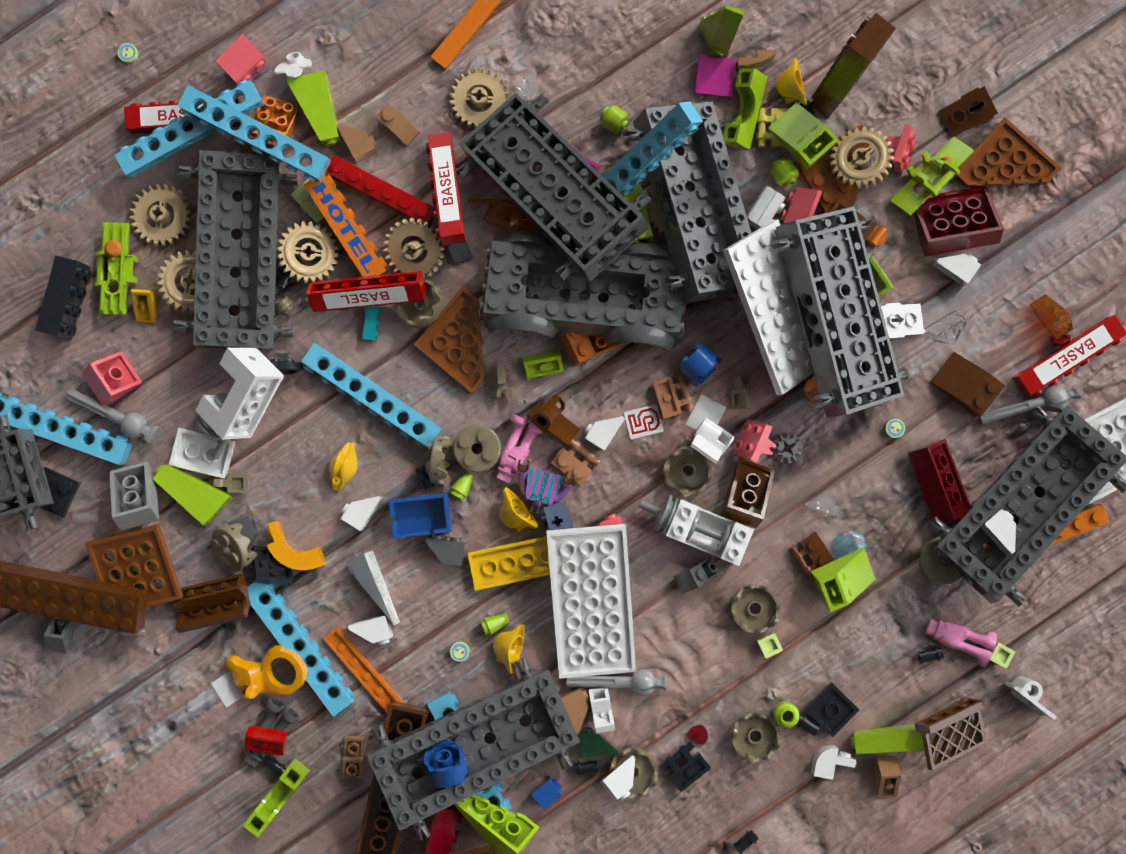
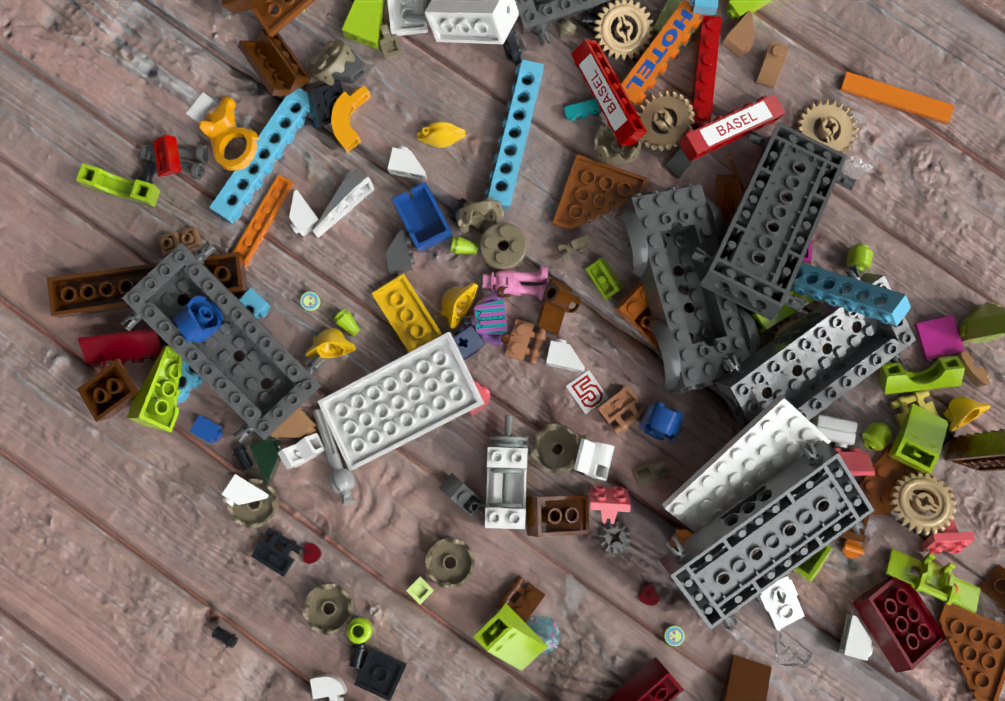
camera: 75 degrees right, 5 degrees down
white sticker [686,394,727,430] -> none
none -> dark red piece [639,584,659,606]

